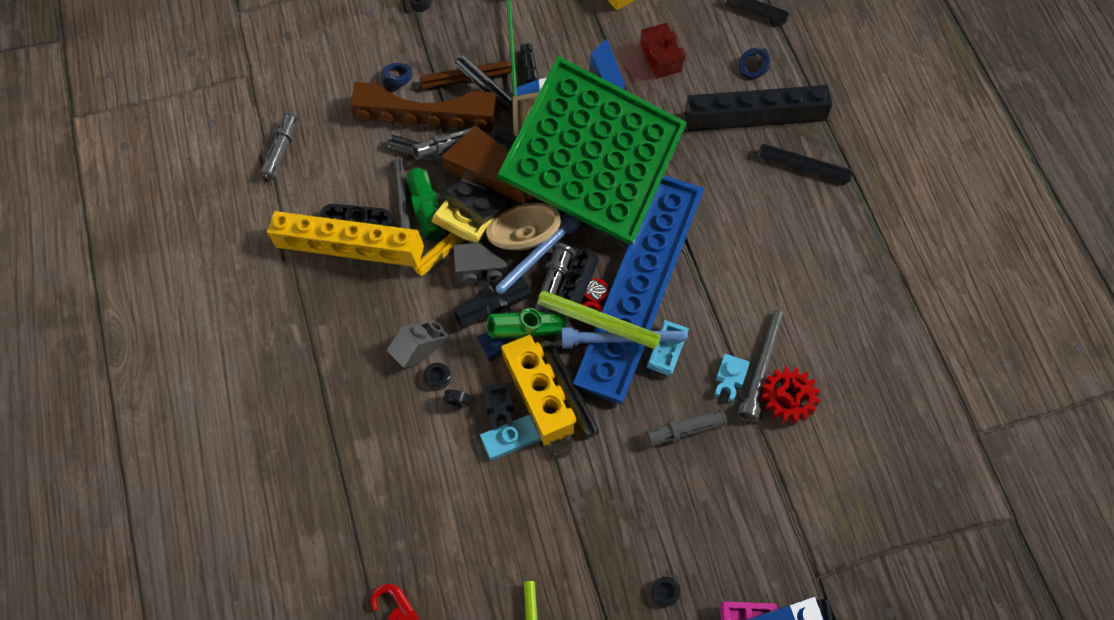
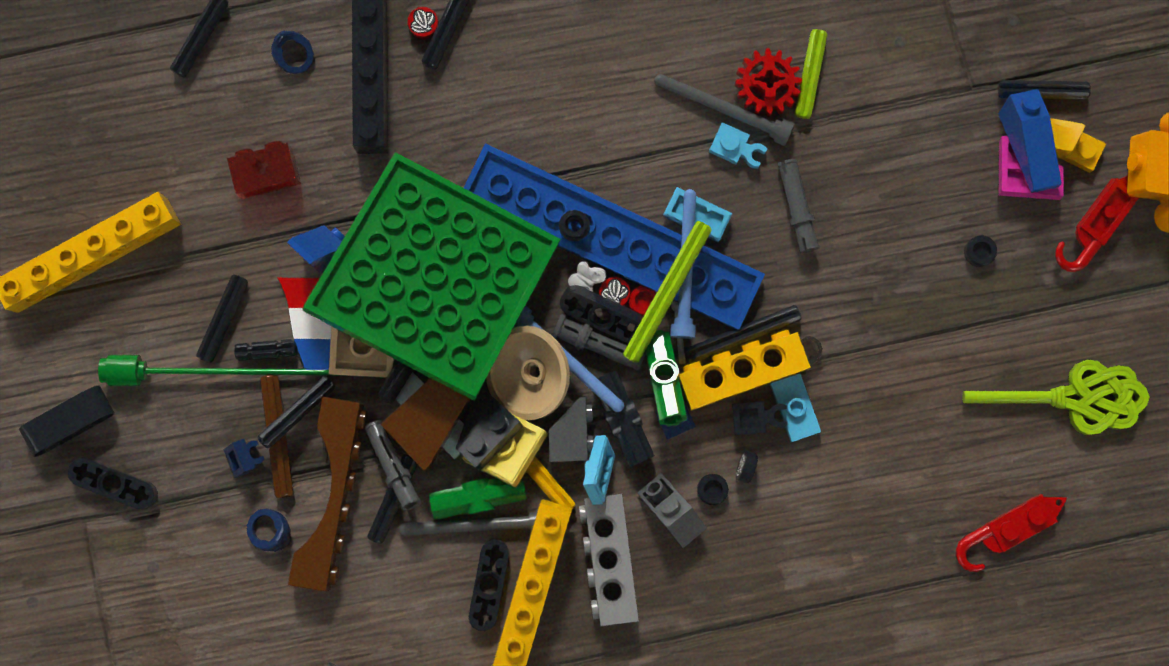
camera: 85 degrees left, 20 degrees up
none -> black axle [196,274,248,363]
none -> dark blue tile [223,439,265,478]
none -> tile [407,7,439,39]
none -> black plate [559,210,590,242]
none -> white piece [568,262,606,292]
none -> light grey brick [579,494,639,626]
none -> medium azure plate [583,435,615,505]
none -> lime axle [795,29,828,119]

